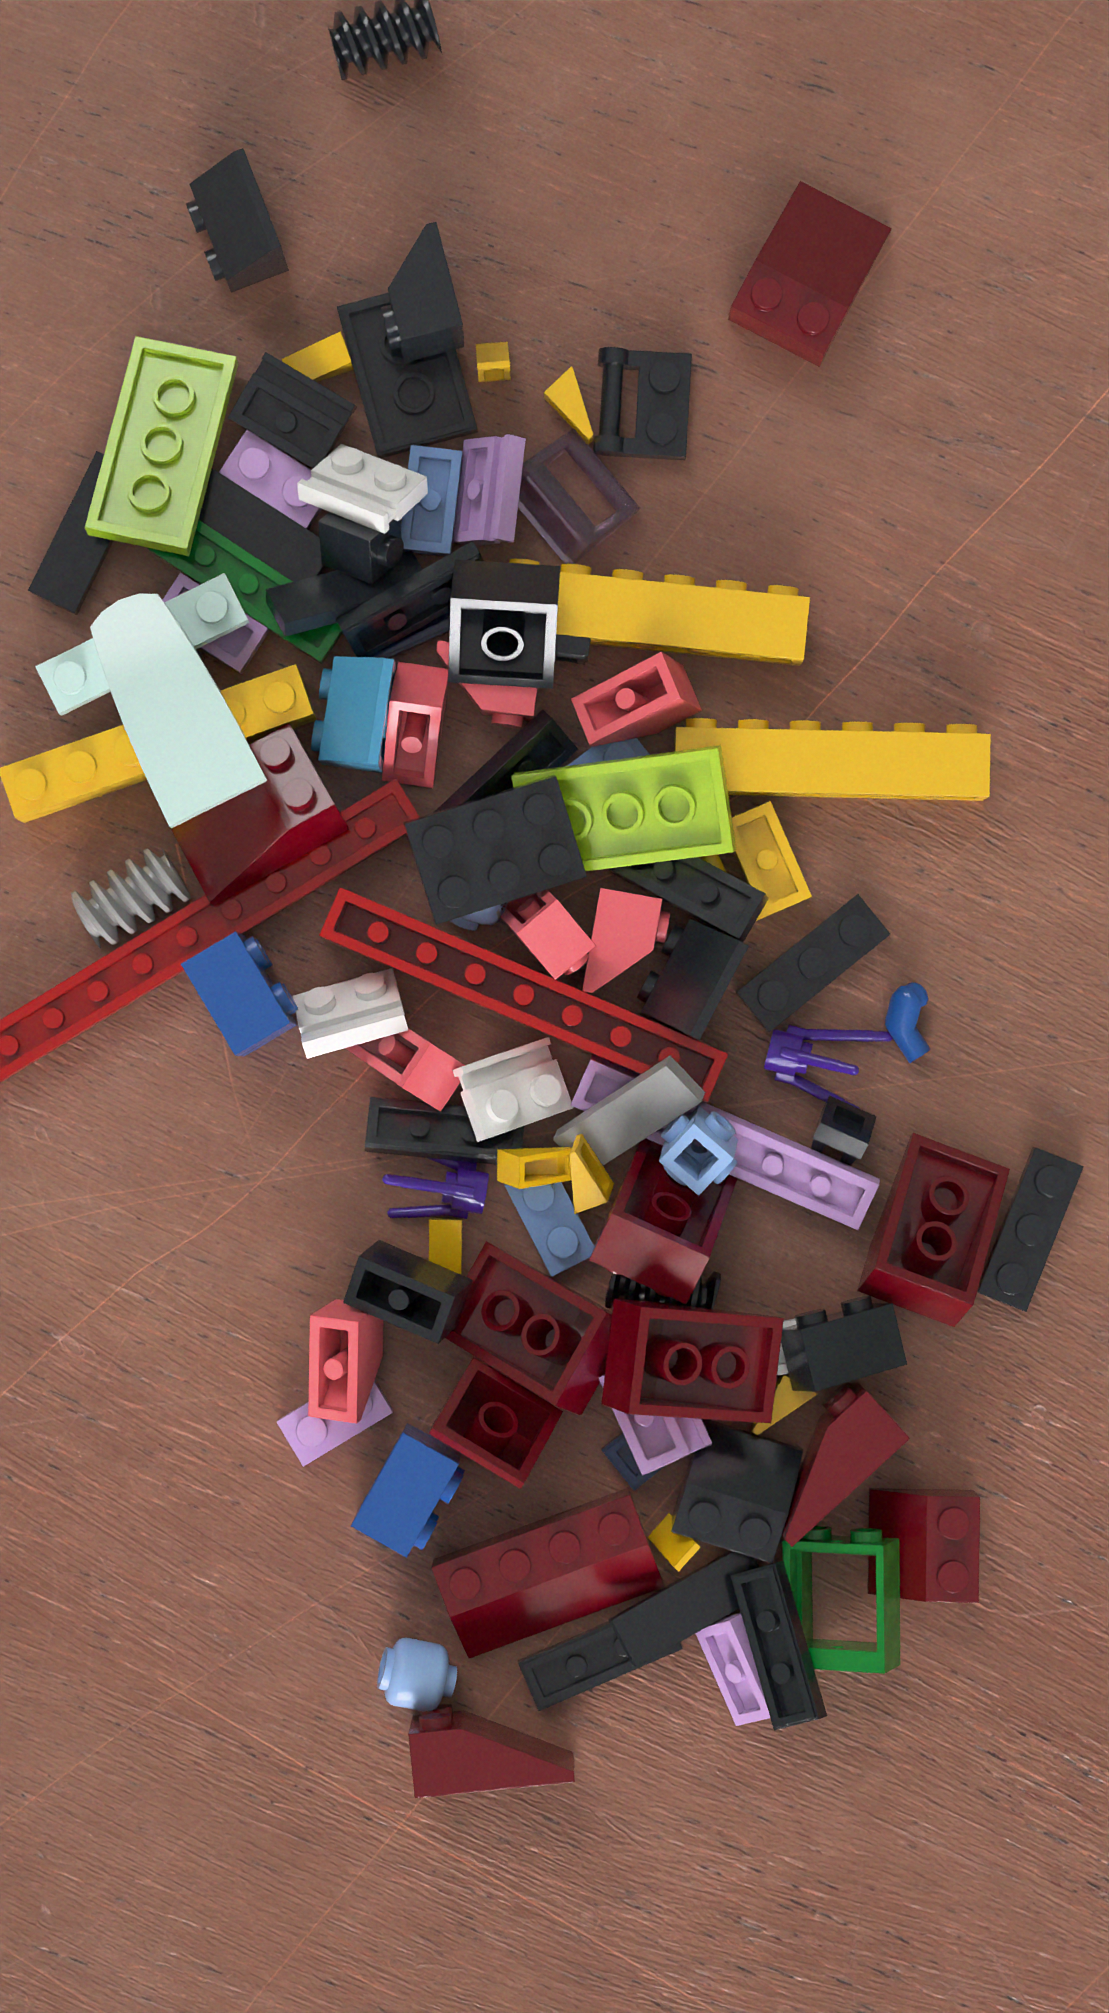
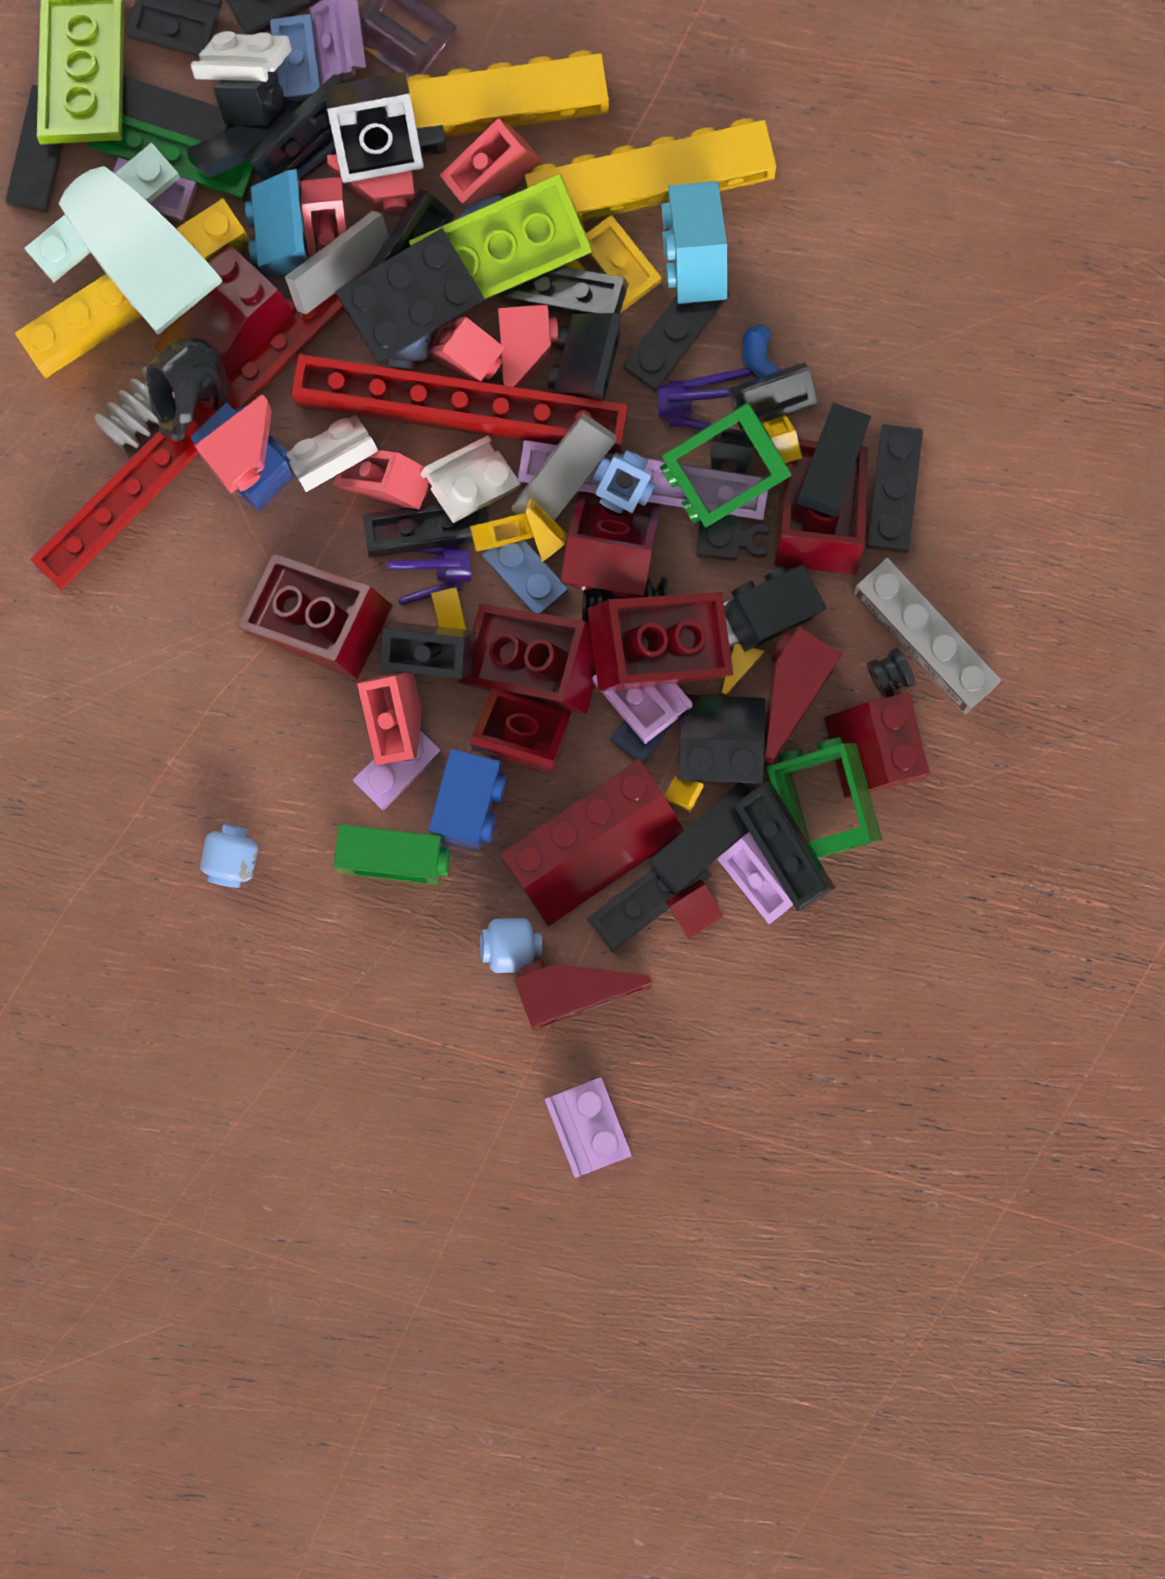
camera: 10 degrees left, 5 degrees down
lavender plate [219,430,322,530] -> none
none -> black helmet [146,337,232,441]
none -> coral slope [195,394,272,494]
none -> light blue head [200,824,259,888]
none -> dark red slope [238,554,393,679]
none -> light grey tile [285,211,389,314]
none -> green window [334,824,451,885]
none -> lavender plate [544,1077,632,1178]
none -> green window [660,402,792,528]
none -> medium azure brick [661,181,727,304]
none -> dark red tile [665,879,723,939]
none -> black plate [696,516,770,561]
none -> black tile [728,362,818,430]
none -> yellow piece [761,415,802,463]
none -> black tile [796,403,871,517]
none -> light grey brick [853,558,1002,715]
none -> black wheel [867,647,916,698]

